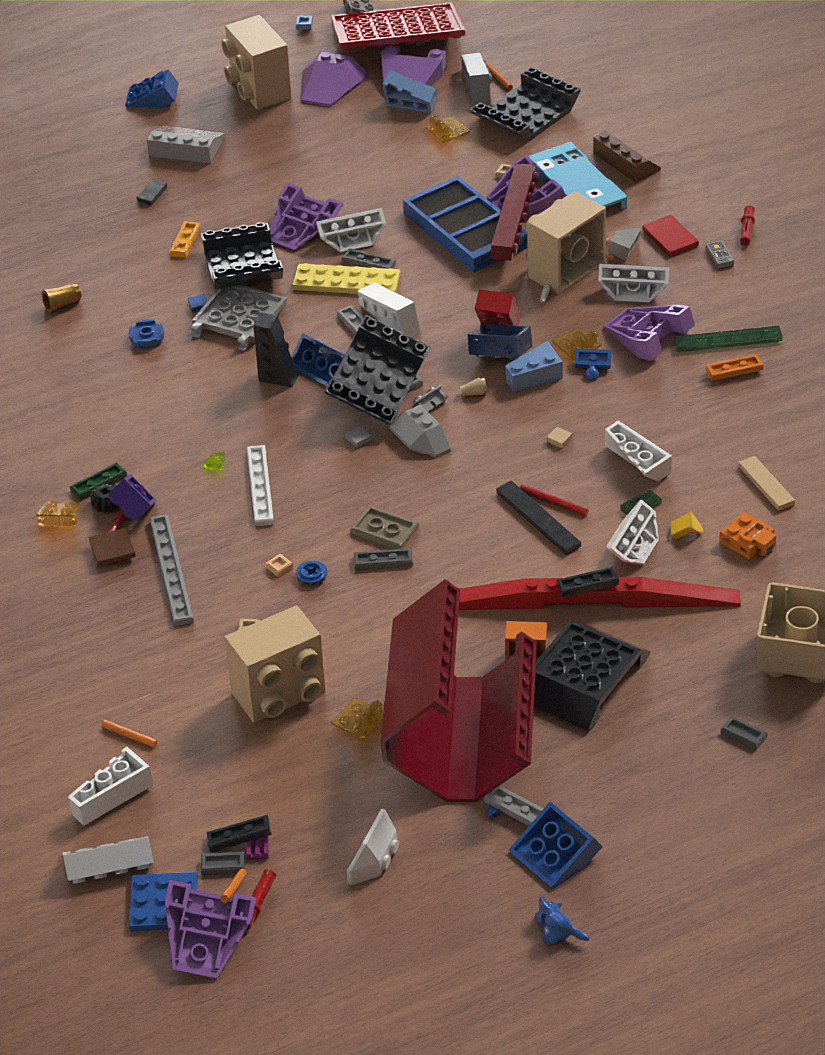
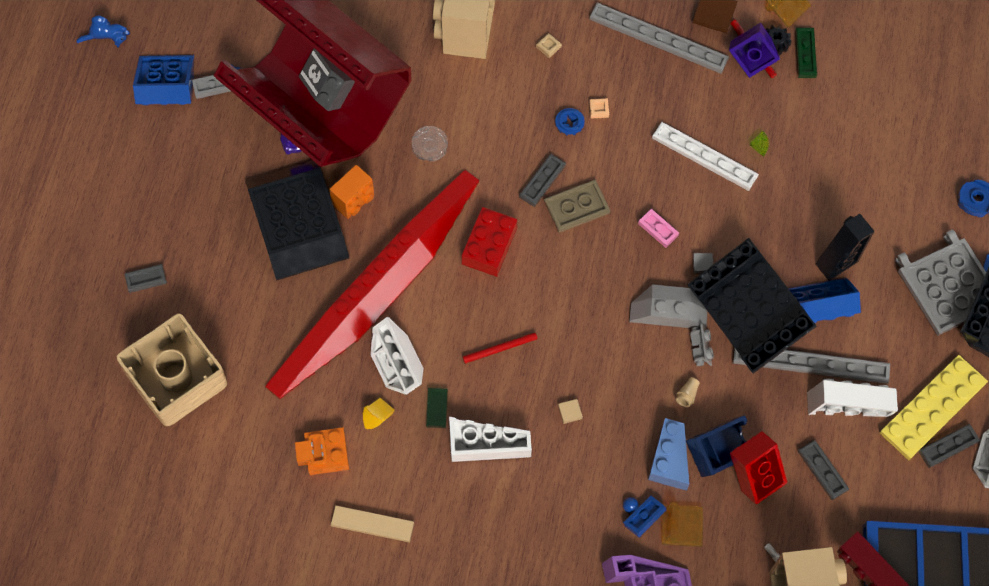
camera: 125 degrees right, 25 degrees up
clear yellow hinge [331,697,383,740] -> none
black tile [496,481,581,555] -> none
black tile [556,567,619,598] -> none
none -> dark grey slope [299,48,355,111]
none -> red brick [462,207,518,277]
none -> bright pink plate [638,209,679,248]
none -> dark grey tile [798,440,849,500]

